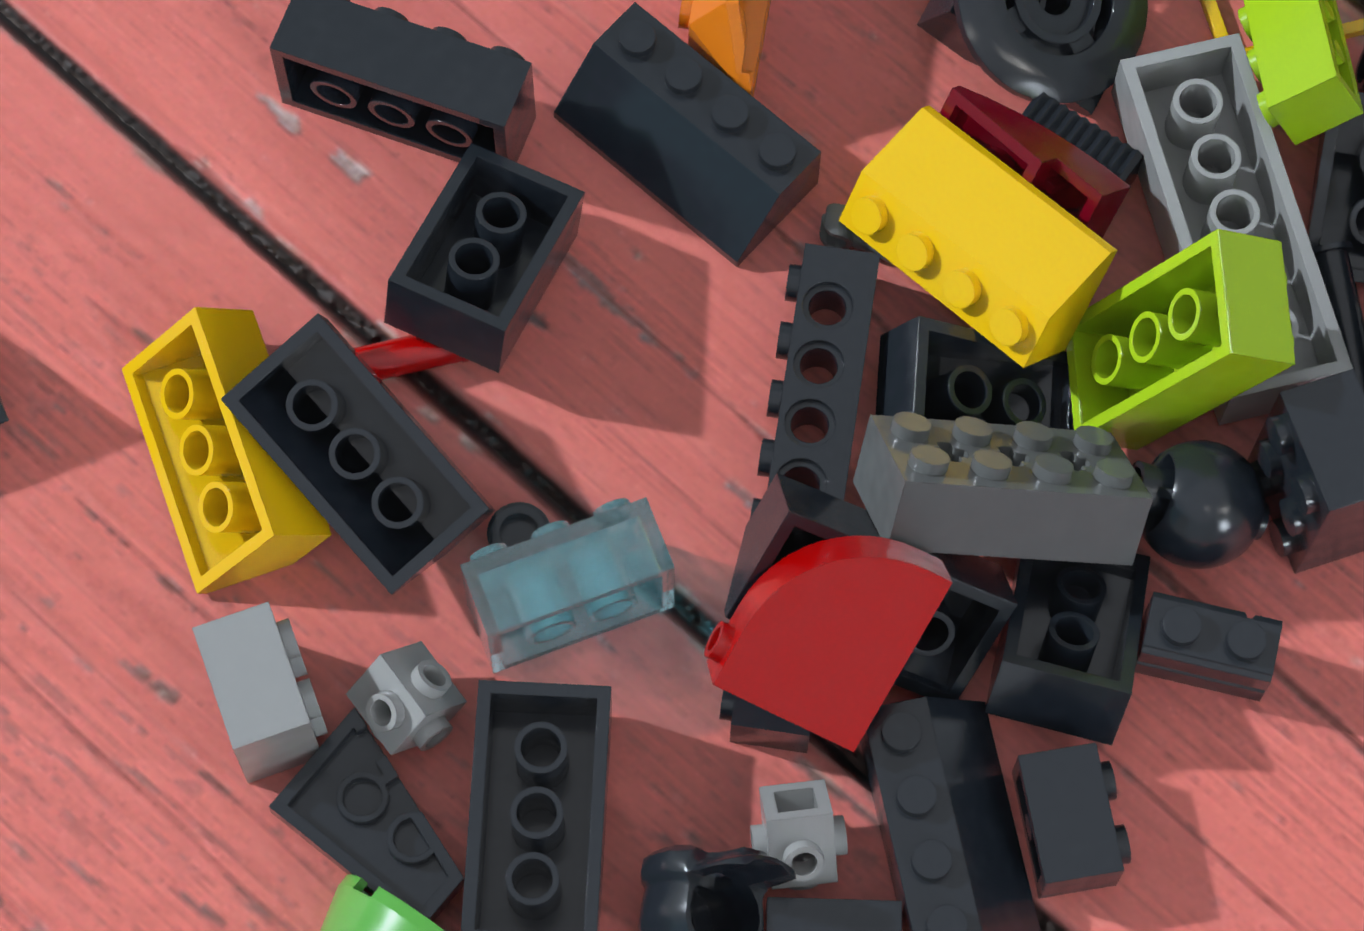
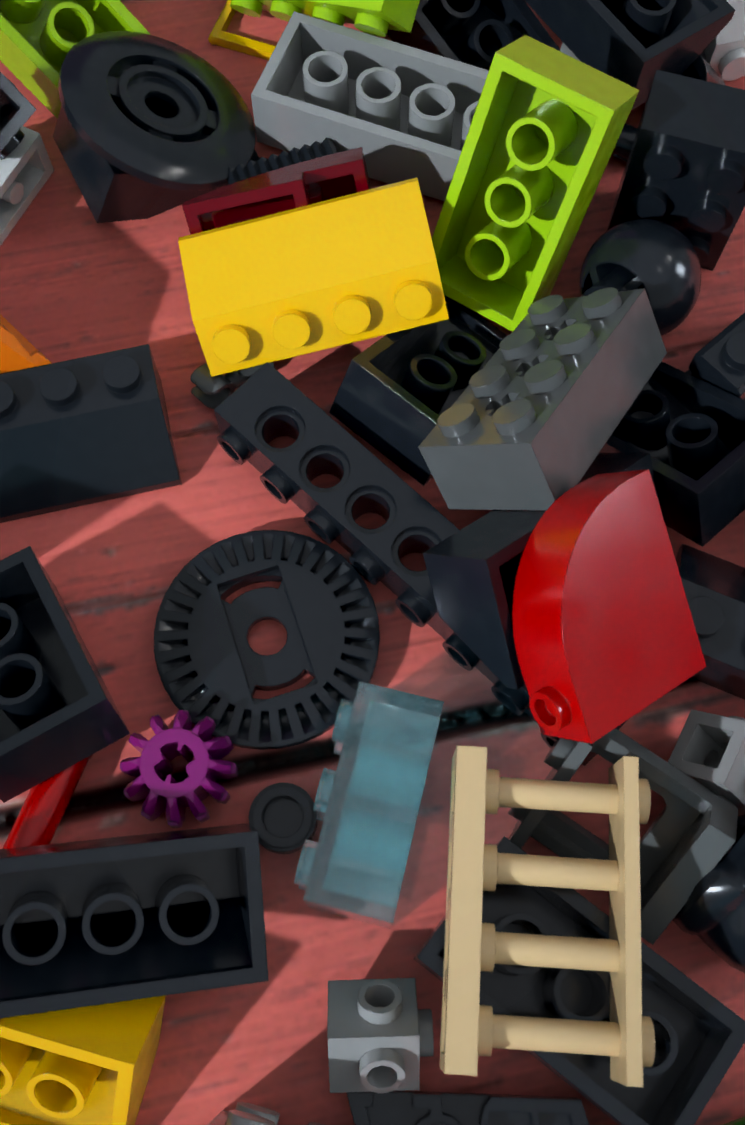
camera: 55 degrees left, 0 degrees up
none -> magenta gear [120,710,238,828]
none -> black piece [154,530,380,750]
none -> tan fence [439,745,655,1088]
none -> dark grey window [508,728,738,945]

